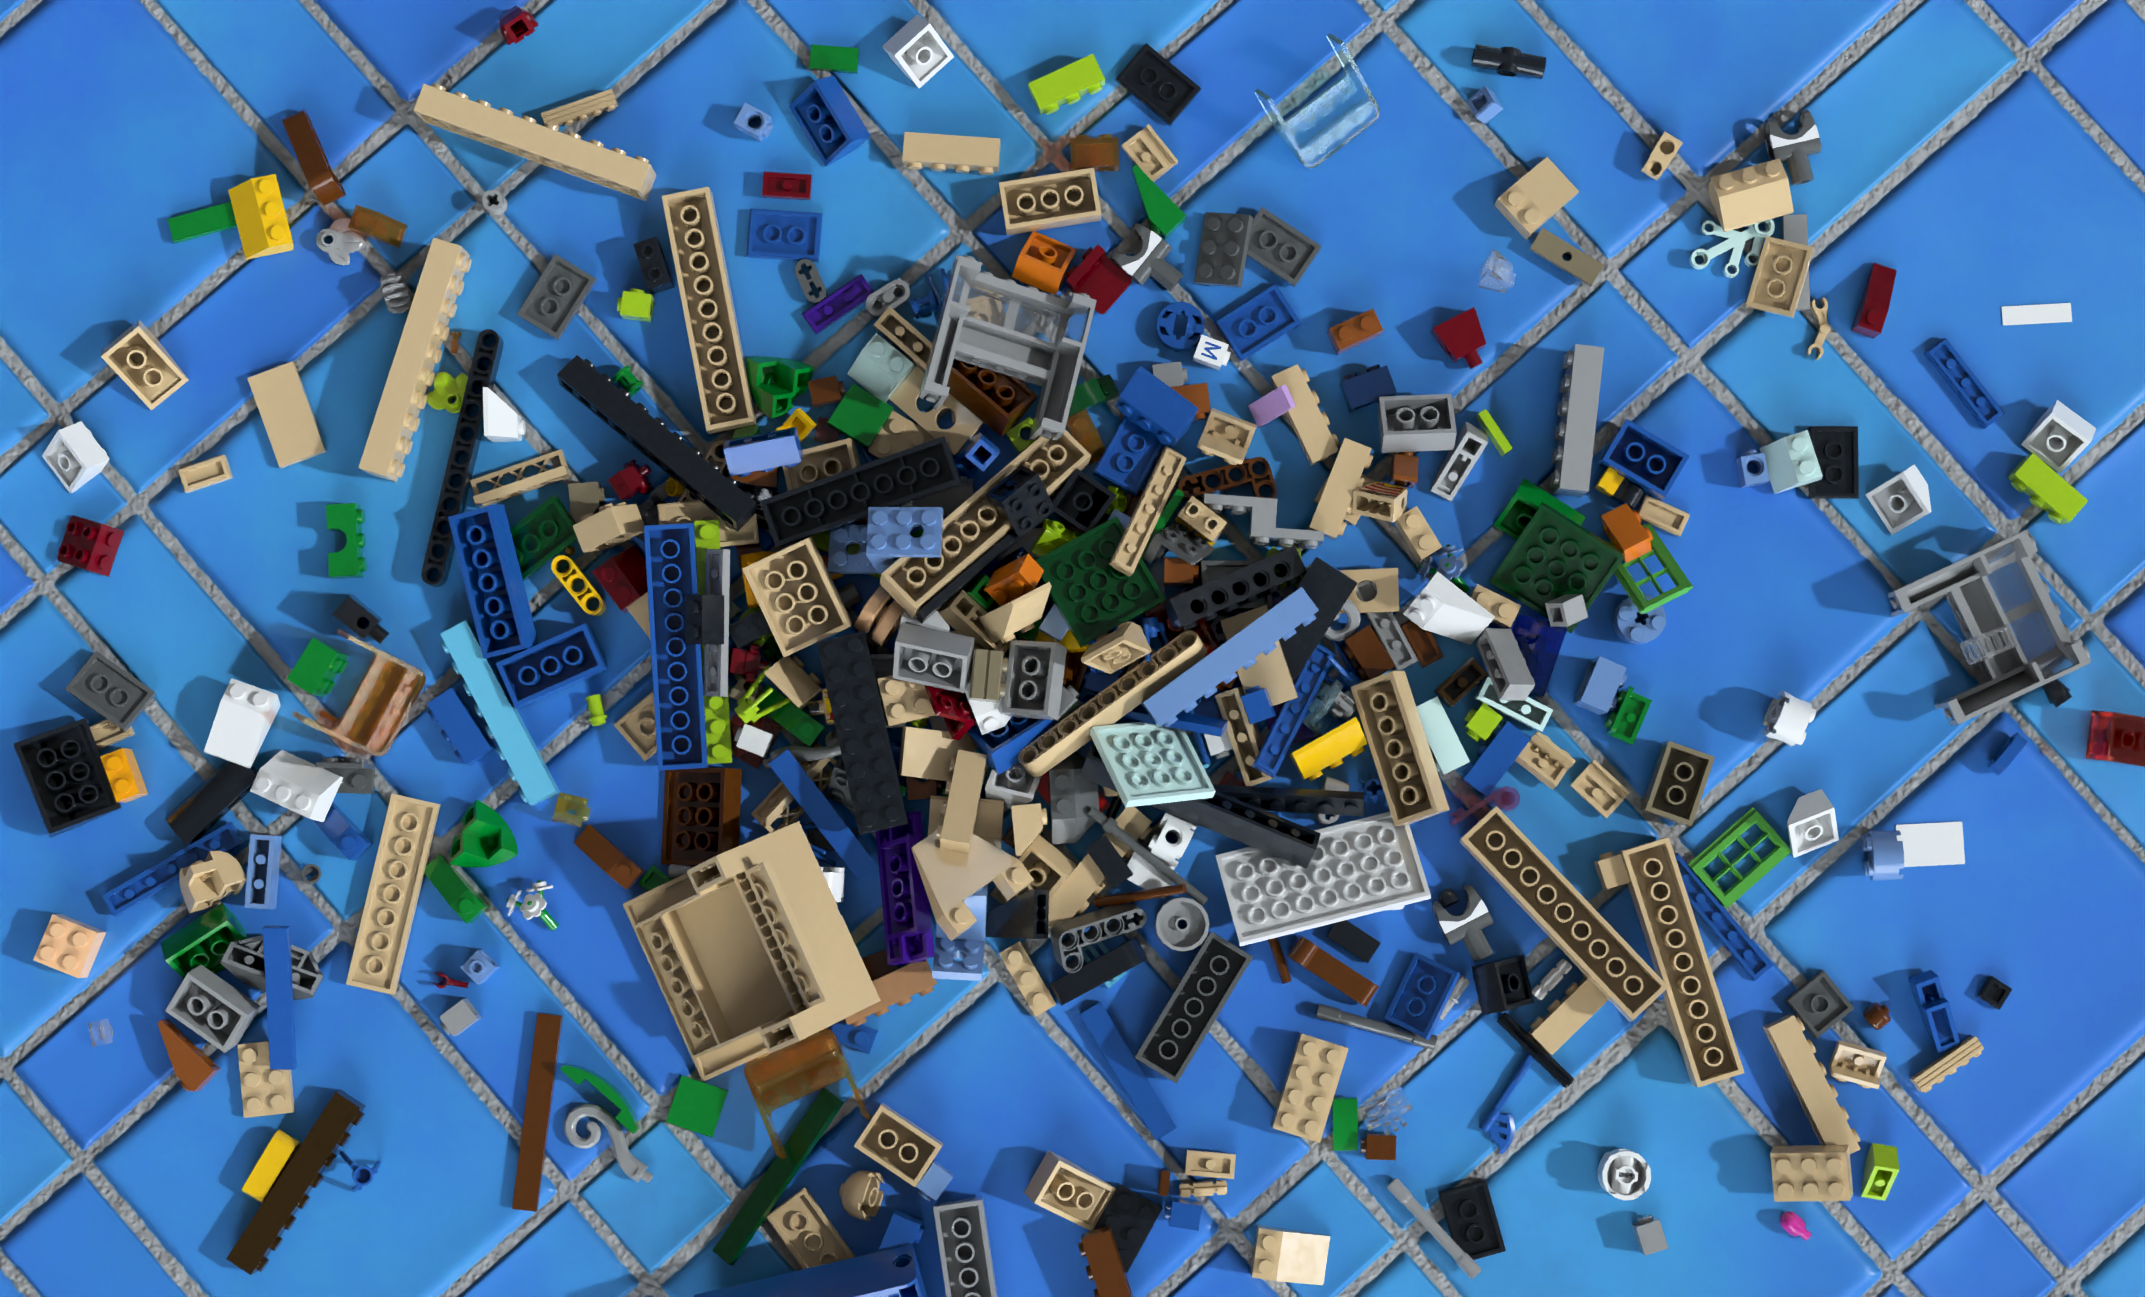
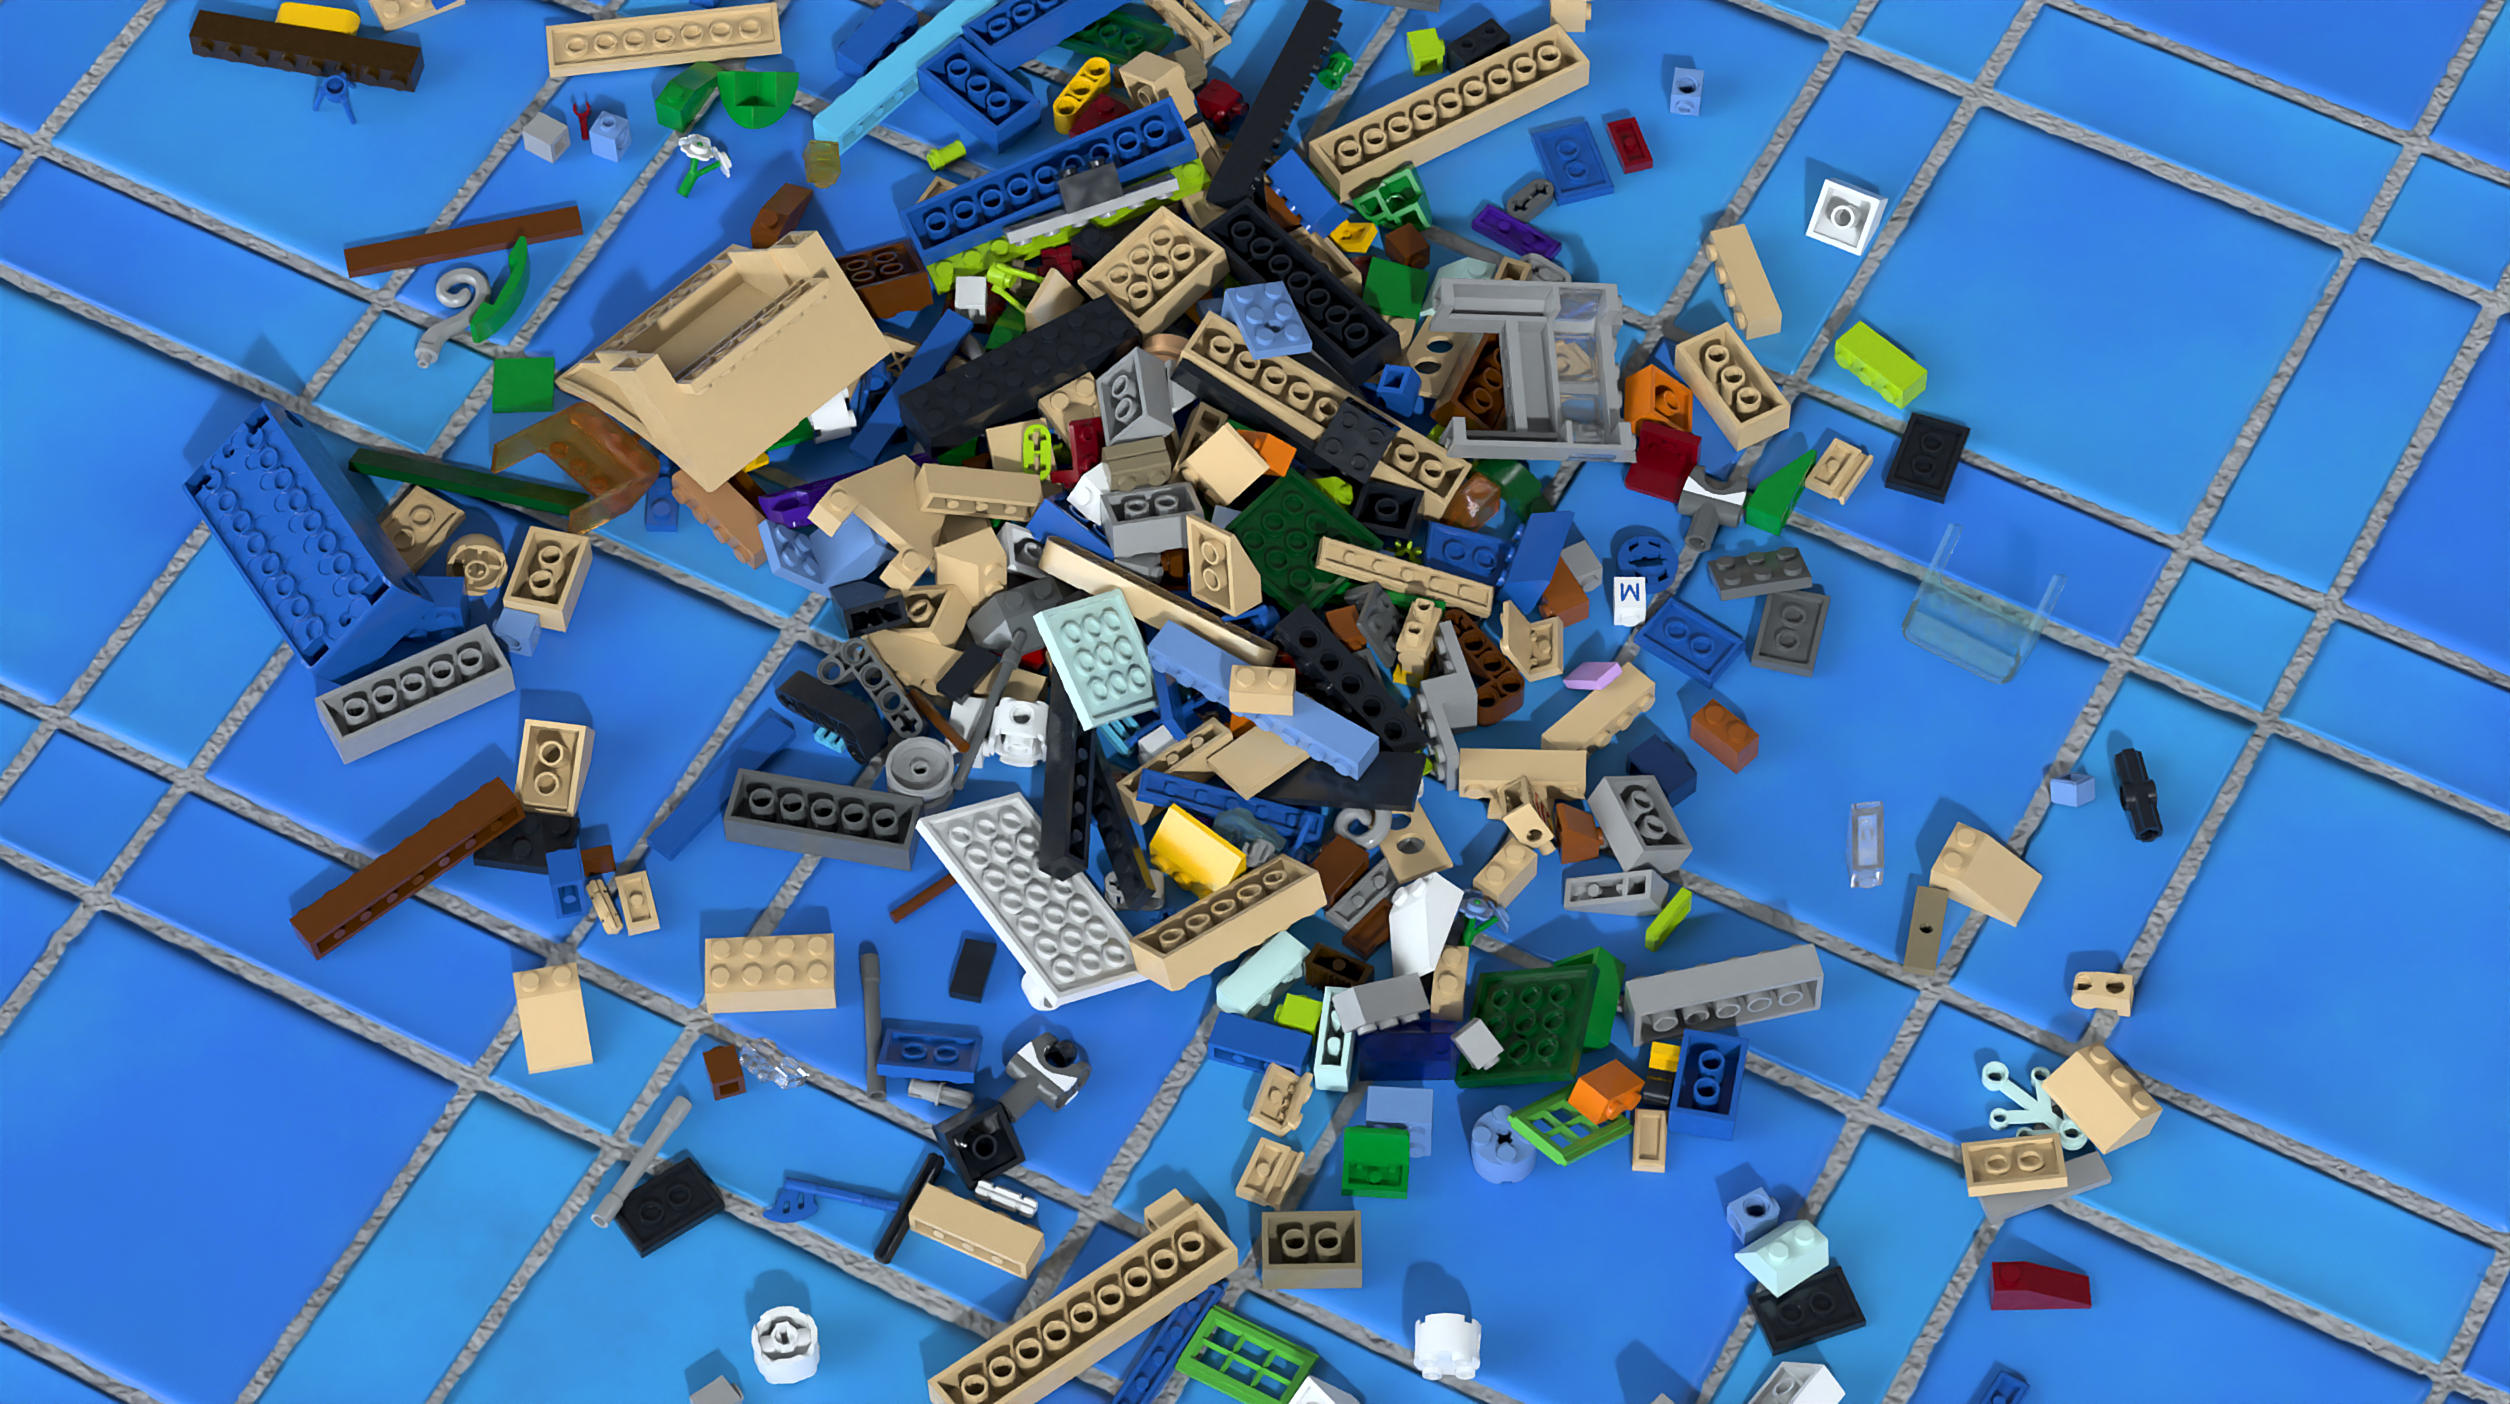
camera: 70 degrees right, 30 degrees down
blue slope [789,75,871,166] -> none
green tile [809,44,859,74] -> none
tan plate [999,941,1057,1017] -> none
clear orange brick [1070,134,1119,172] -> none
blue brick [1241,685,1276,725] -> none
reddish brown beam [1286,935,1379,1007] -> none
green slope [1332,1097,1358,1151] -> none
dark red torso [1431,307,1486,370] -> none
clear pink door [1449,786,1520,828] -> none
tan brick [1459,806,1669,1022] -> none
dark grey connector [1764,110,1821,185] -> none
tan piece [1806,297,1831,360] -> none
none -> lime beam [1022,424,1051,483]
none -> tan brick [1229,665,1296,716]

